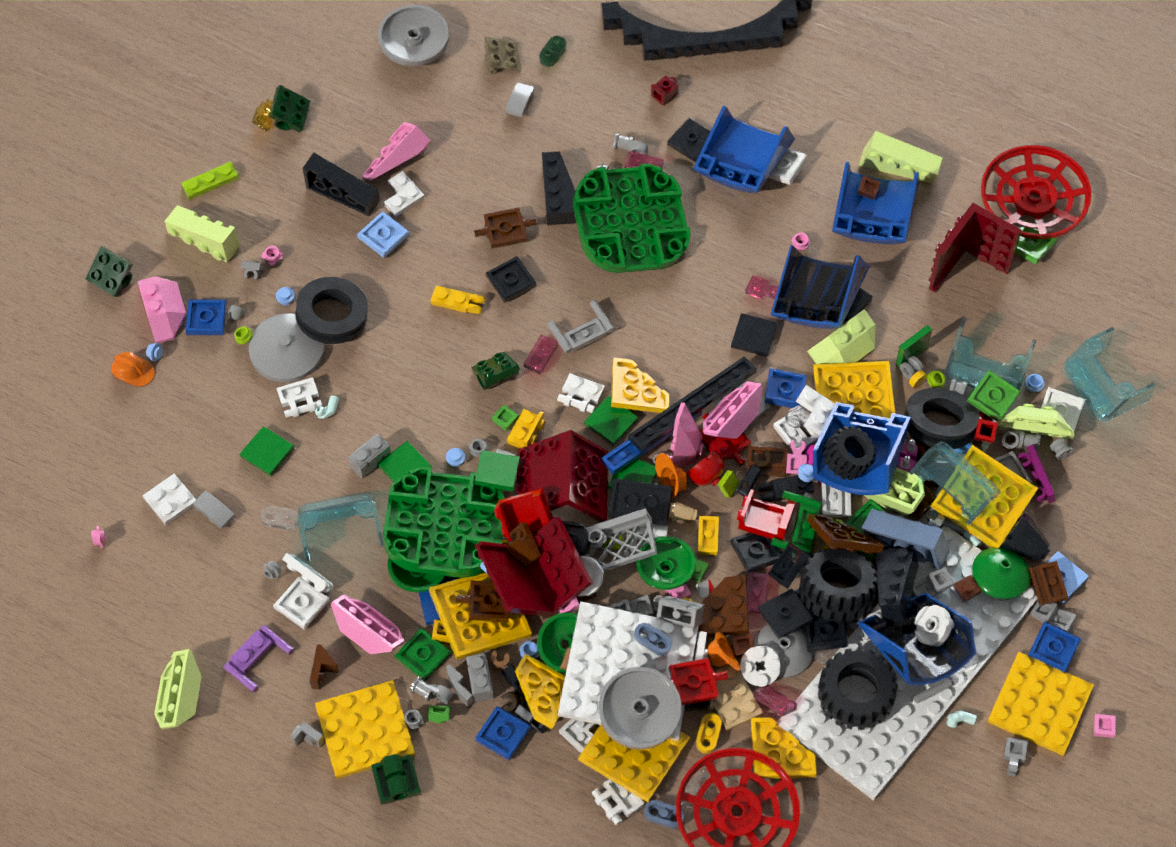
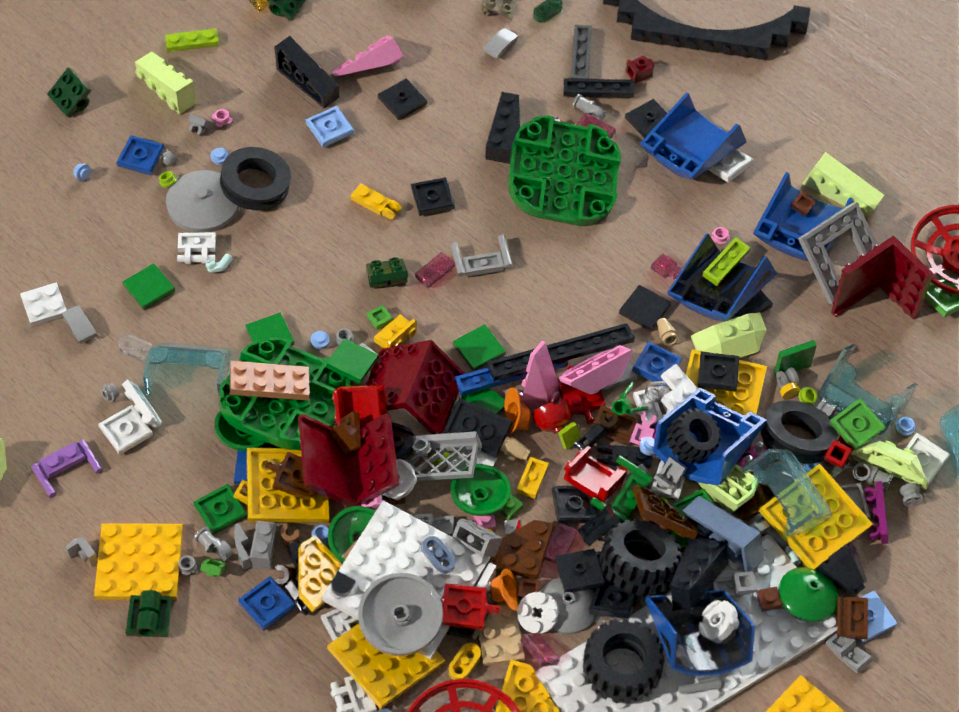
camera: 15 degrees right, 5 degrees down
orange piece [111,352,155,387] -> none
bright pink wedge [138,276,187,343] -> none
reddish brown slope [310,644,339,690] -> none
bright pink wedge [331,595,404,654] -> none
light grey brick [348,433,391,479] -> none
white plate [384,171,425,218] -> none
reddish brown plate [474,208,537,249] -> none
white plate [557,373,605,413] -> none
yellow plate [611,358,669,413] -> none
blue plate [1028,622,1081,673] -> none
none -> plate [230,361,310,400]
none -> black tile [331,571,356,596]
none -> black plate [378,78,427,120]
none -> black plate [563,78,634,98]
none -> dark grey plate [571,25,592,79]
none -> green plant [611,382,649,415]
none -> light grey bracket [654,456,688,489]
none -> tan cone [657,318,678,346]
none -> black plate [698,352,739,392]
none -> lime plate [702,237,751,286]
none -> light grey plate [798,202,877,304]

